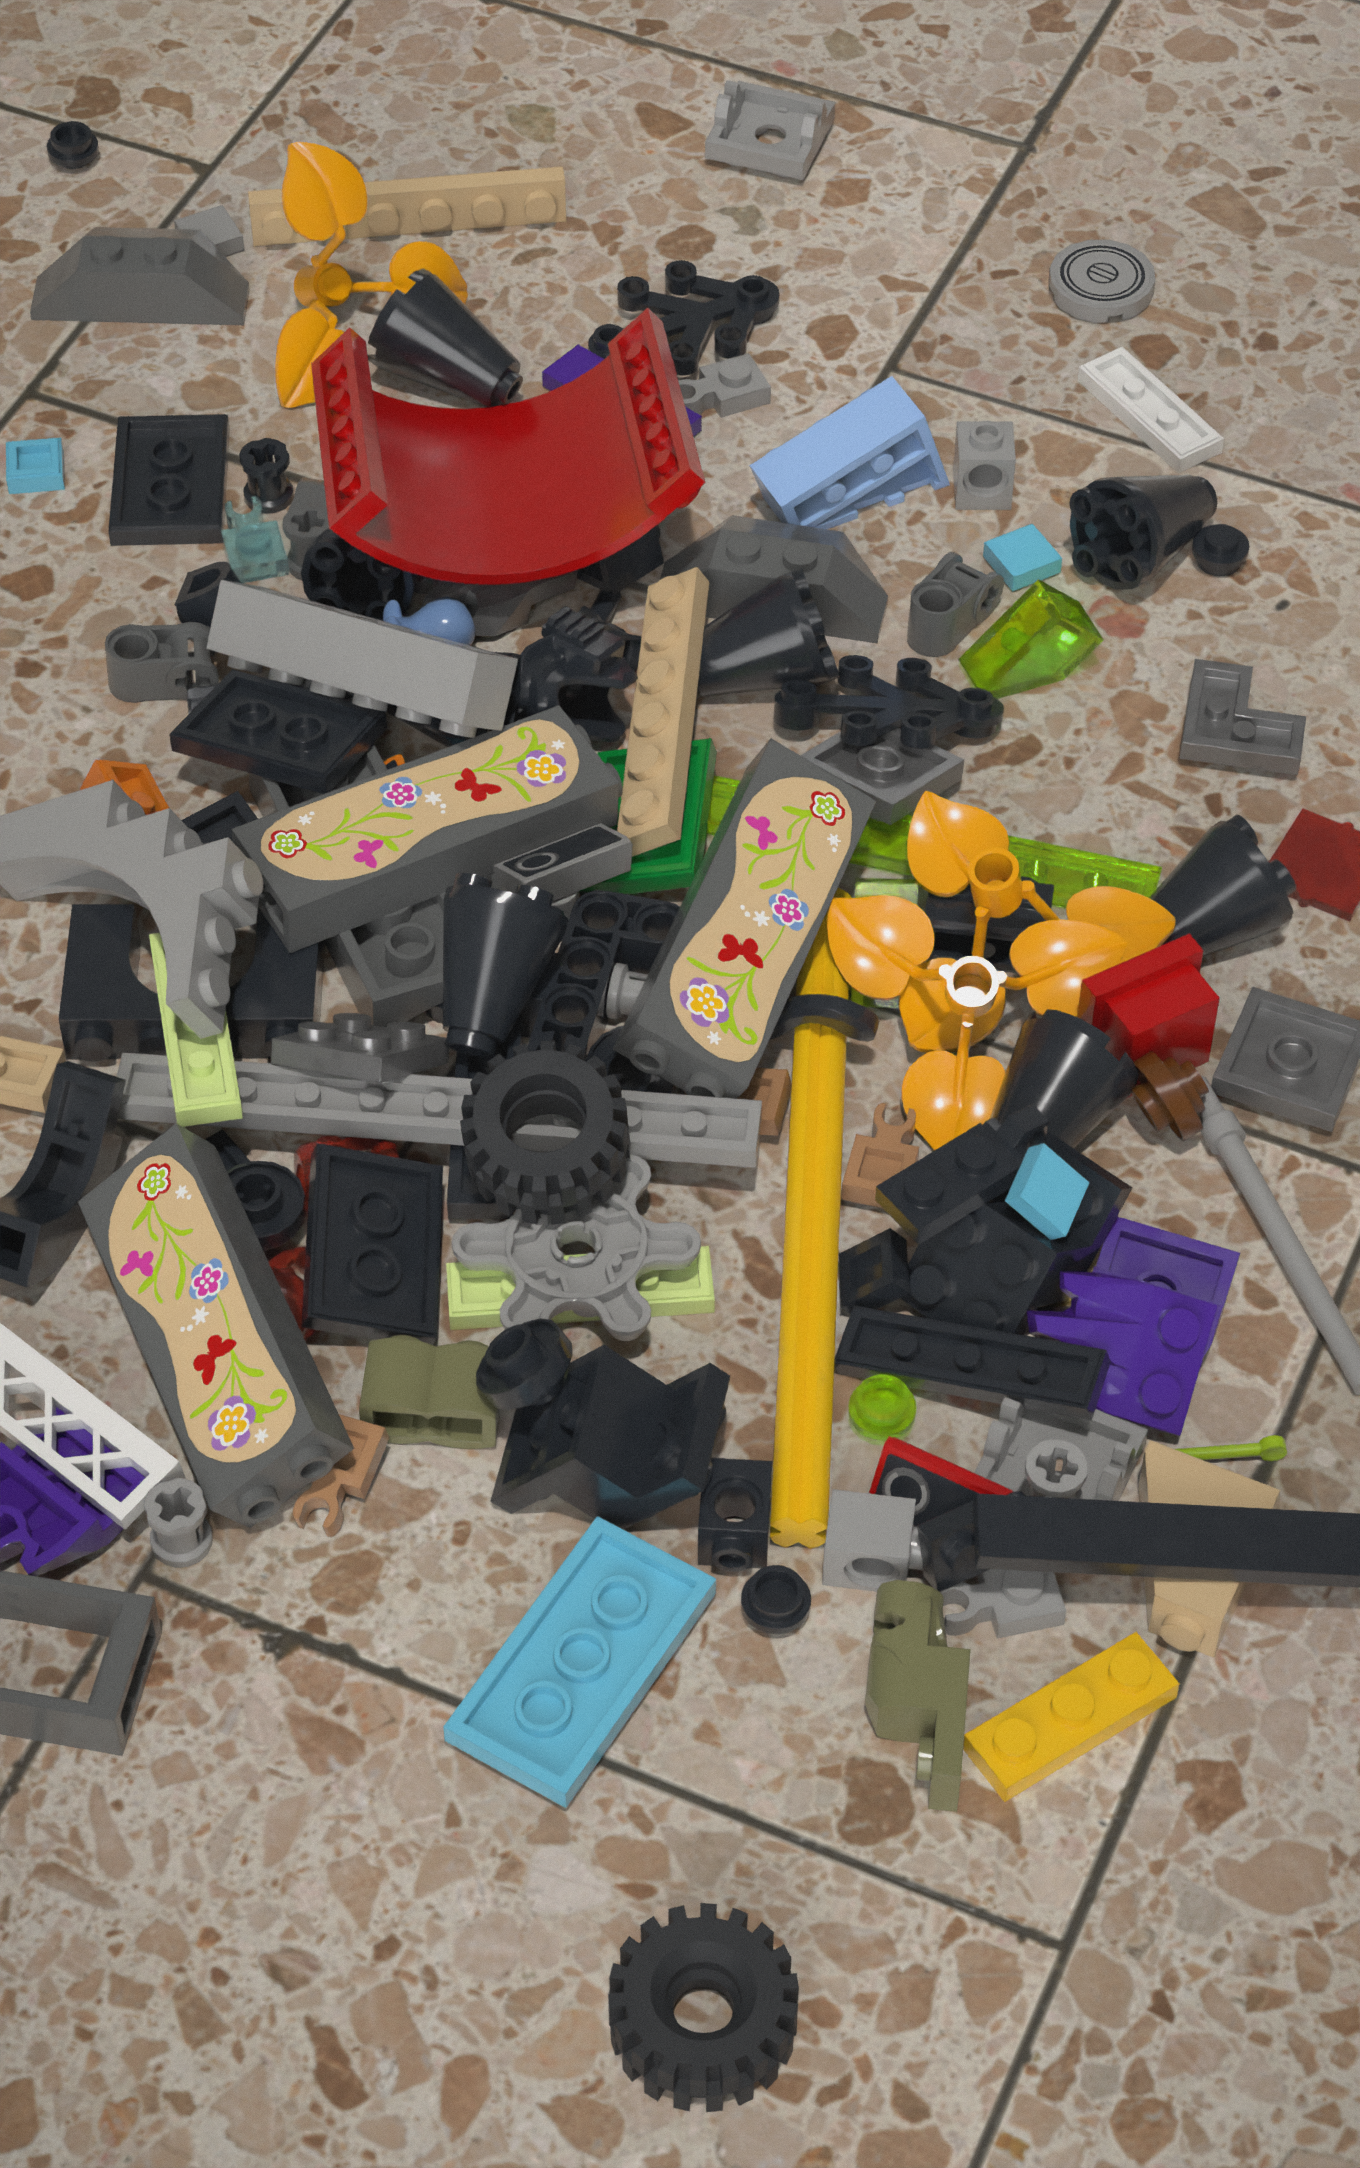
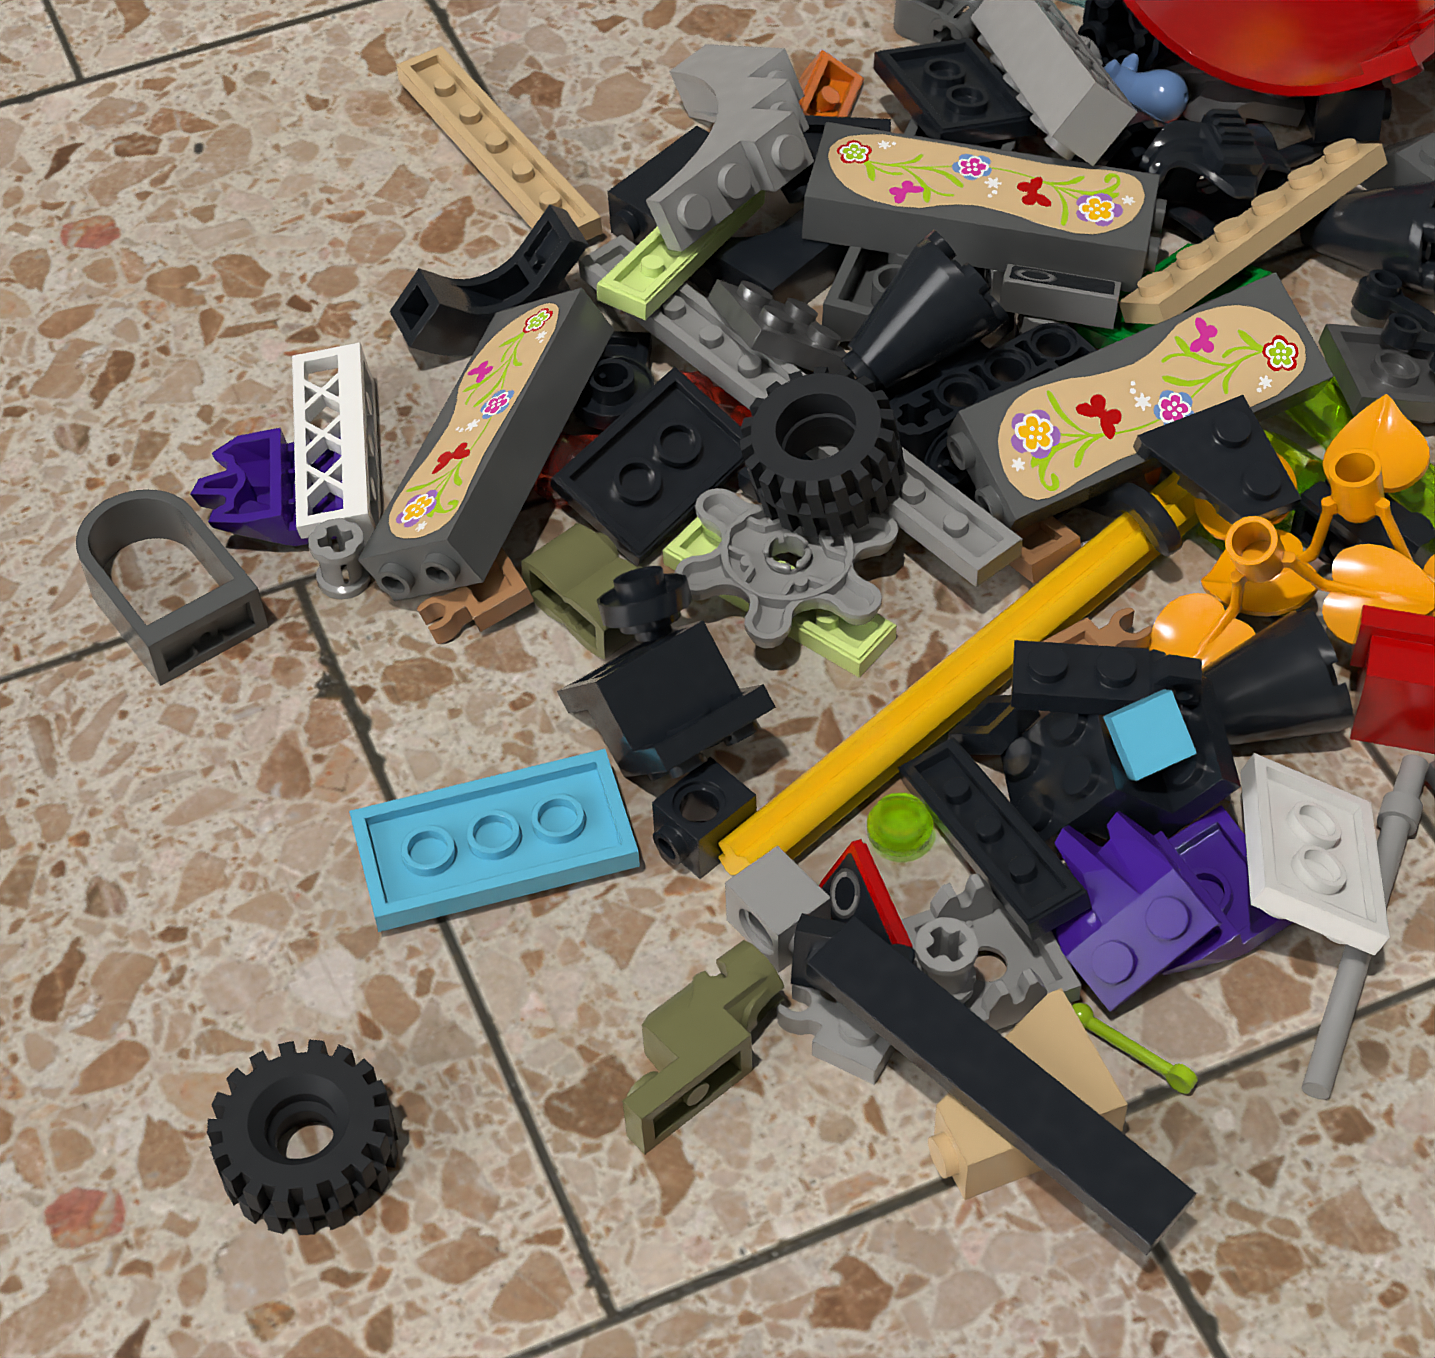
camera: 45 degrees right, 0 degrees up
black plate [741,1565,811,1634] -> none
yellow plate [963,1632,1180,1802] -> none
reddish brown plate [1131,1051,1209,1142] -> none
none -> black wing [1133,395,1302,525]
none -> white plate [1240,753,1390,956]

